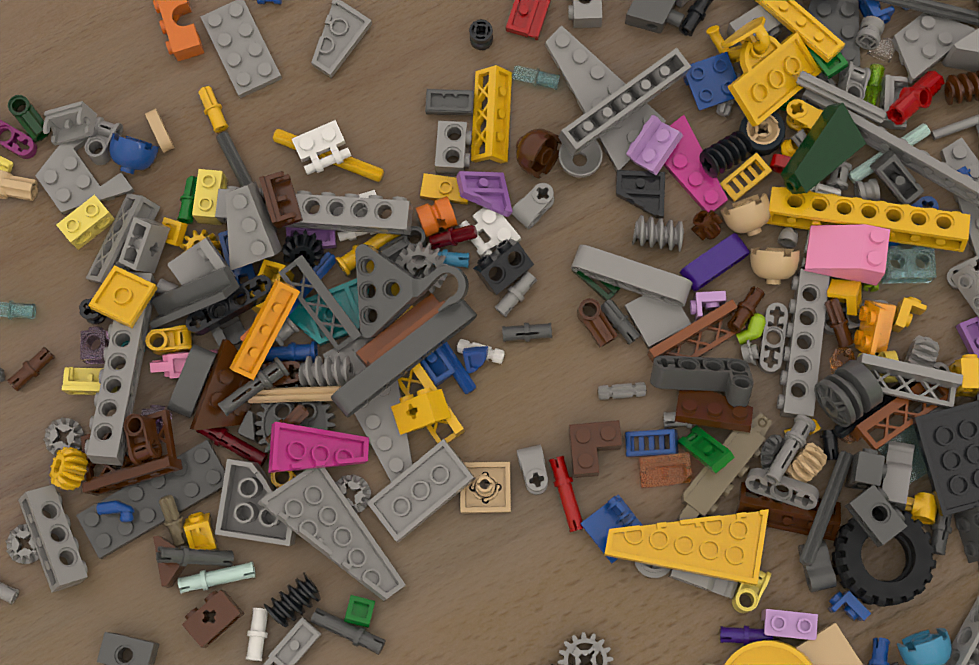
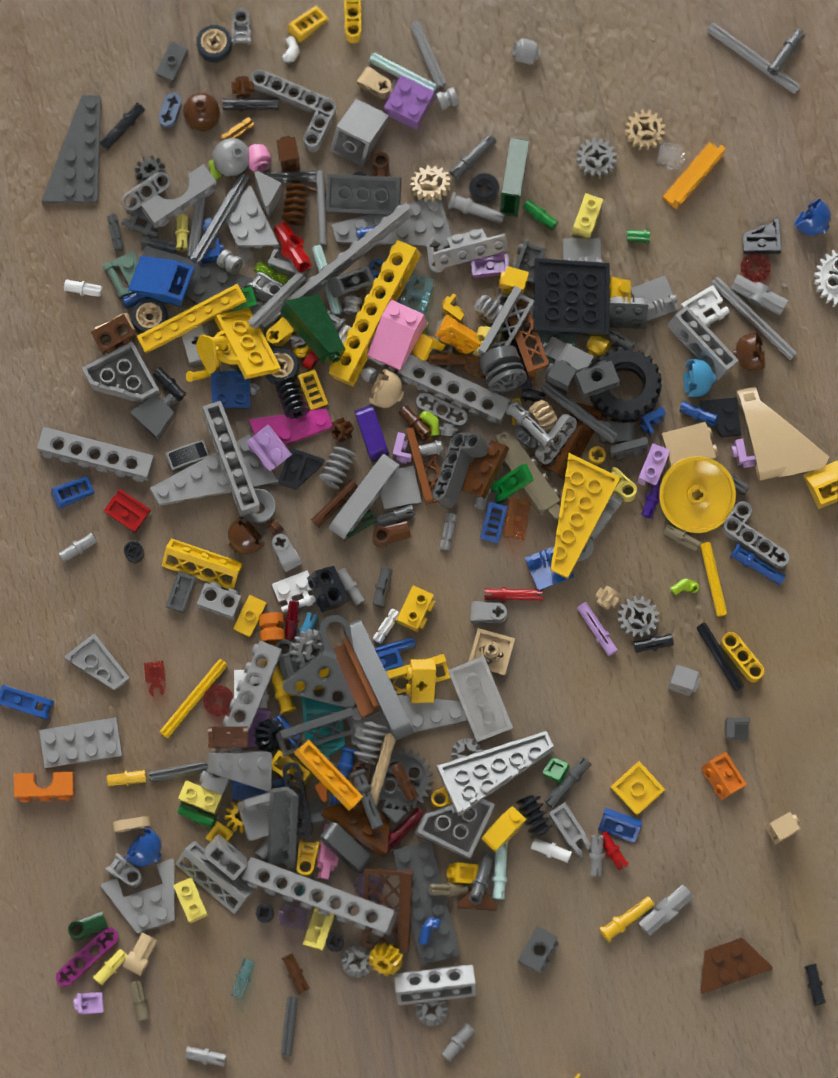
camera: 80 degrees left, 0 degrees up
light grey hinge [43,101,97,146] -> none
yellow tile [88,265,158,328] -> none
reddish brown piece [123,414,162,465] -> none
reddish brown brick [182,590,245,648] -> none
dark pink wing [268,422,369,473] -> none
white plate [292,120,351,175] -> none
medium lavender wing [456,171,513,217] -> none
blue tile [462,346,488,374] -> none
clear light blue axle [512,66,560,90] -> none
reddish brown brick [569,420,622,478] -> none
tan cylinder [720,193,770,236] -> none
none -> clear red plate [144,661,166,696]
none -> slope [165,440,209,471]
none -> clear red gear [203,685,234,716]
none -> reddish brown plate [267,519,284,536]
none -> reddish brown pin [310,480,358,528]
none -> black bush [326,933,344,952]
none -> yellow brick [397,585,436,633]
none -> light grey pin [418,440,443,458]
none -> yellow slope [481,806,527,852]
none -> lavender pin [577,602,618,657]
none -> yellow bush [588,446,606,465]
none -> tan gear [595,586,619,610]
none -> dark grey plate [608,437,649,461]

